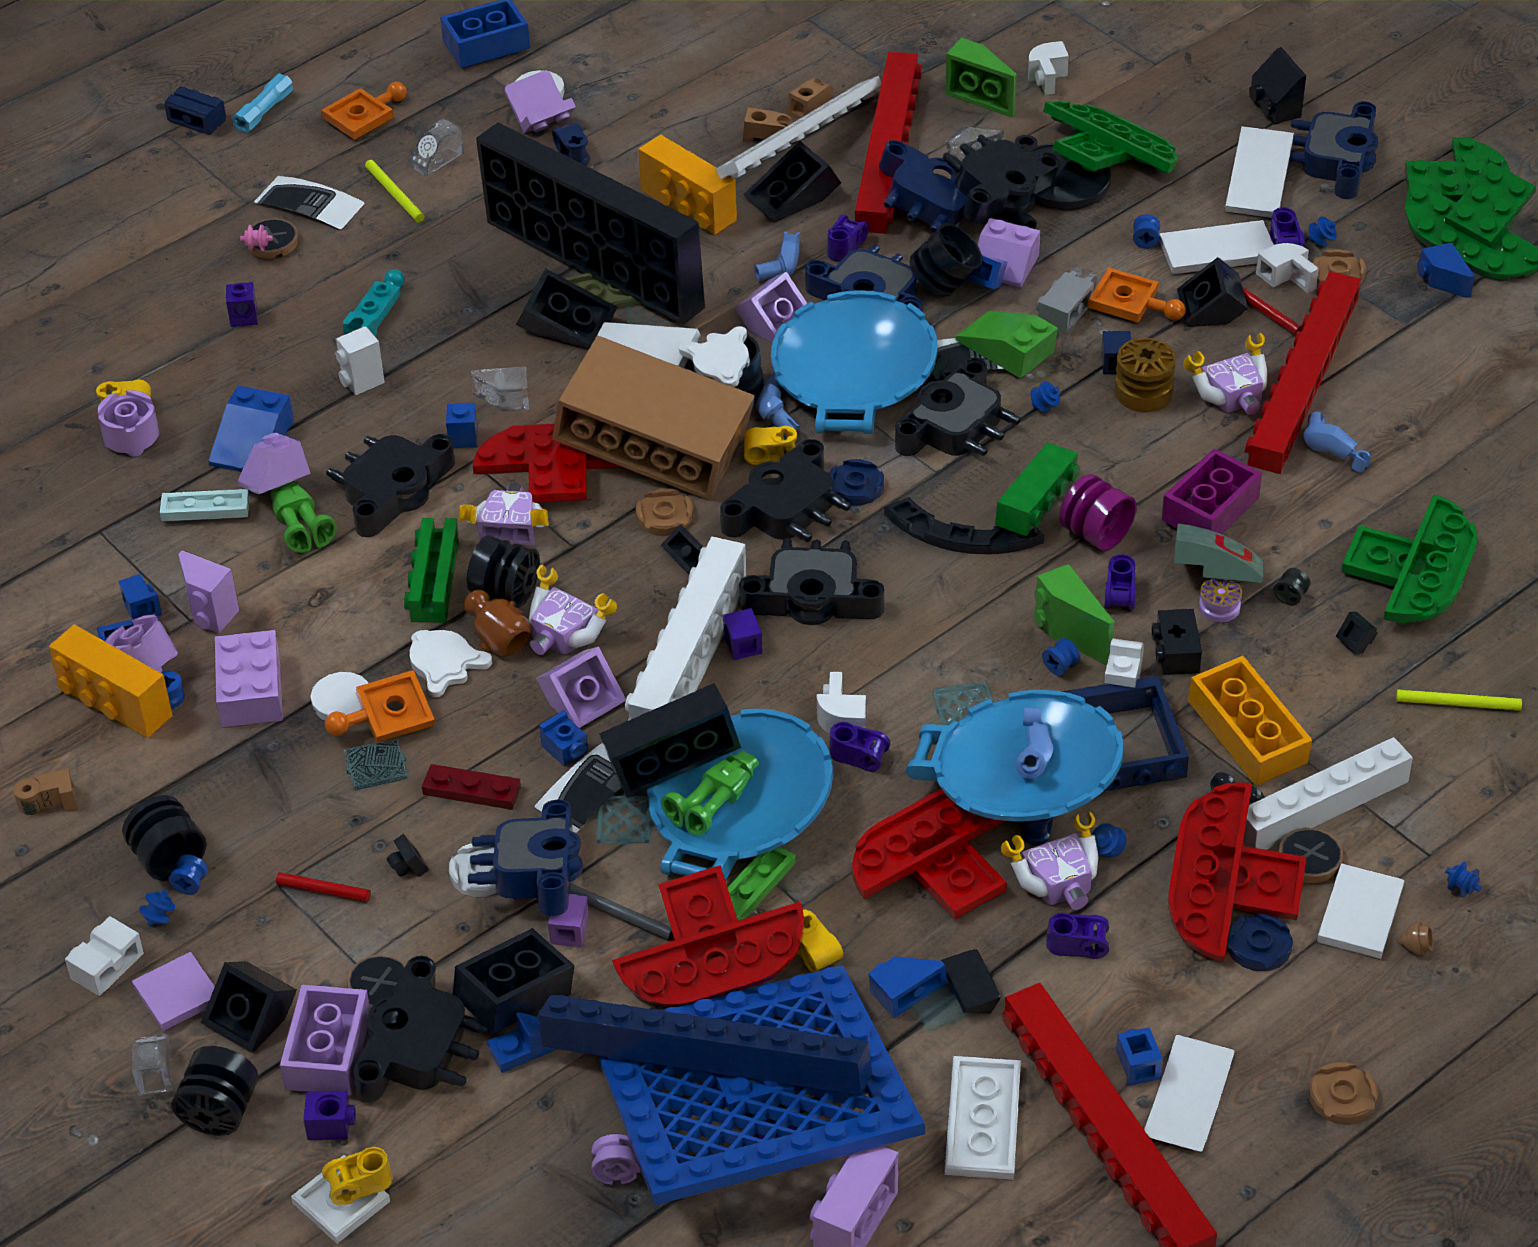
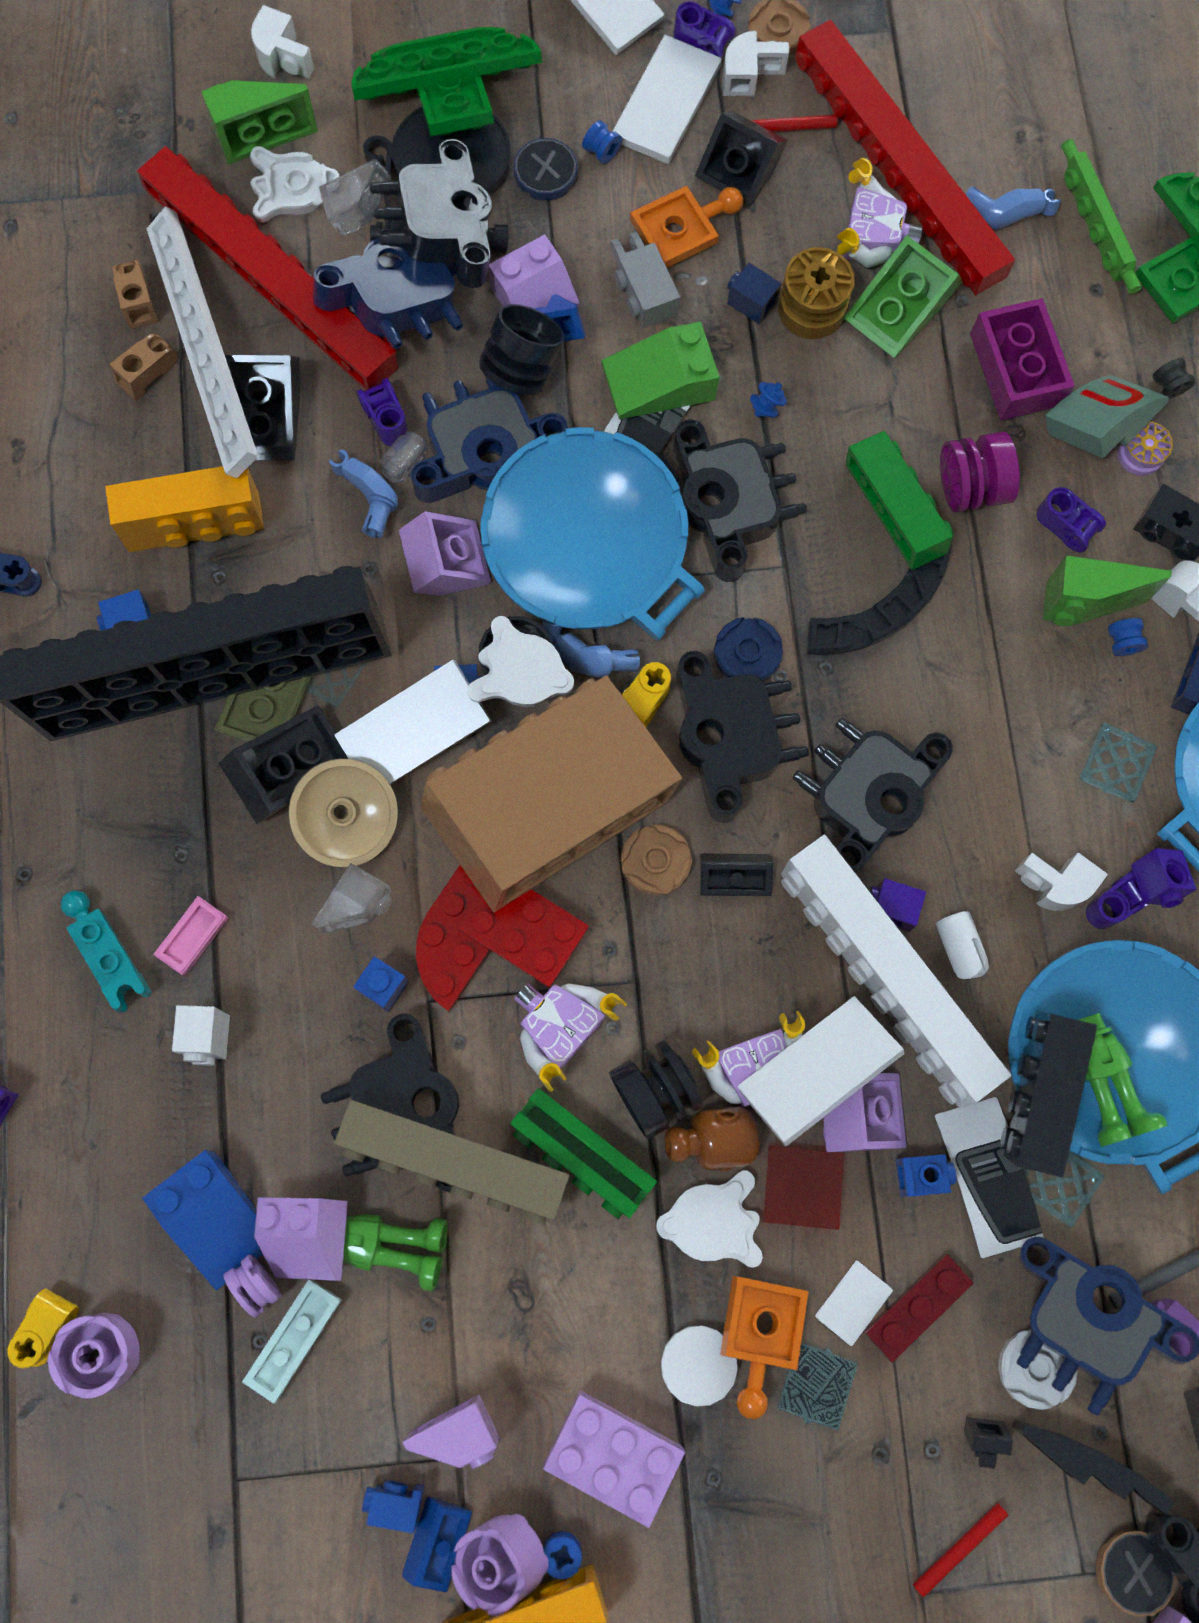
camera: 60 degrees left, 30 degrees up
none -> bright pink tile [153,896,229,977]
none -> lavender wheel [224,1255,281,1318]
none -> white tile [250,146,341,223]
none -> tan dish [288,759,398,867]
none -> dark tan brick [334,1100,569,1225]
none -> clear brick [380,432,428,483]
none -> black tile [514,138,577,200]
none -> white tile [737,996,904,1147]
none -> clear red plate [763,1146,844,1230]
none -> white sticker [815,1261,893,1346]
none -> bright green slope [844,235,963,359]
none -> white arm [936,911,989,979]
none -> black slope [1011,1420,1175,1515]
none -> bright green plate [1061,139,1142,294]
none -> dark purple brick [1131,848,1197,908]

